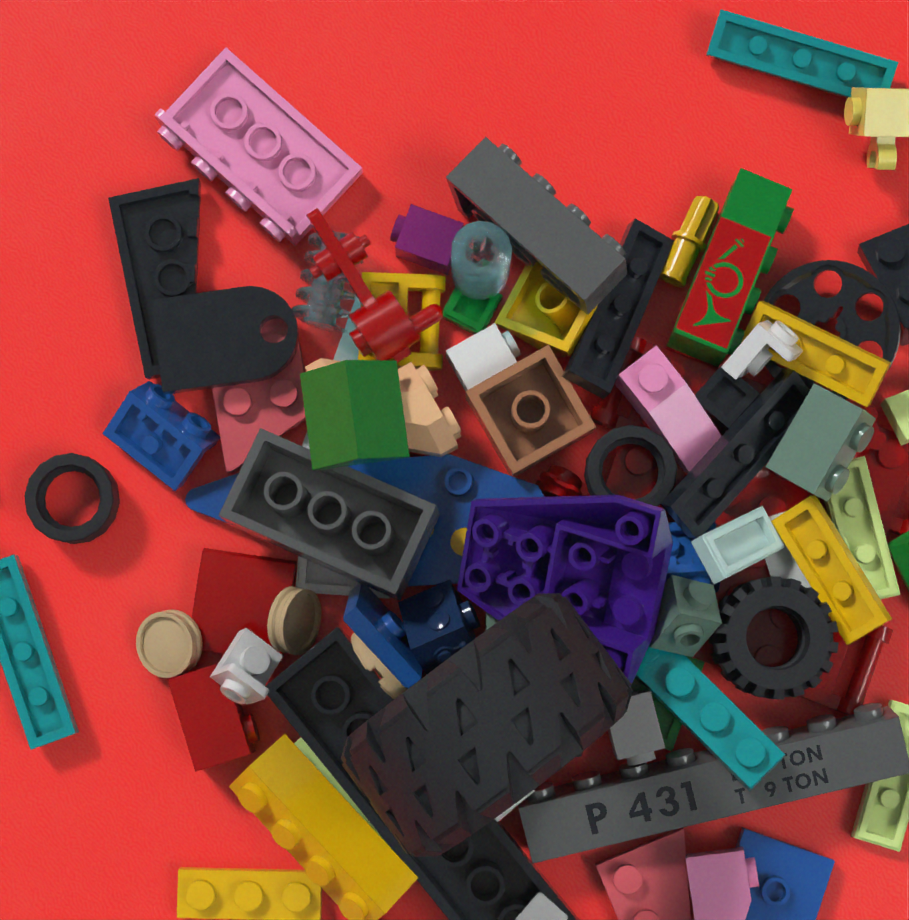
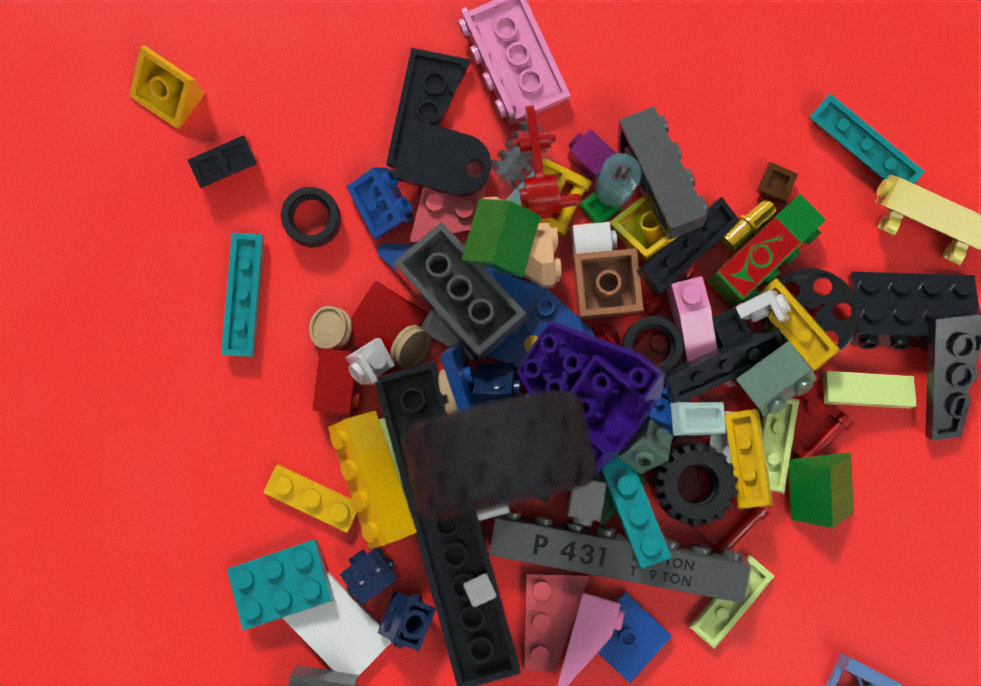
camera: 25 degrees right, 0 degrees up
none -> reddish brown plate [755,162,798,204]

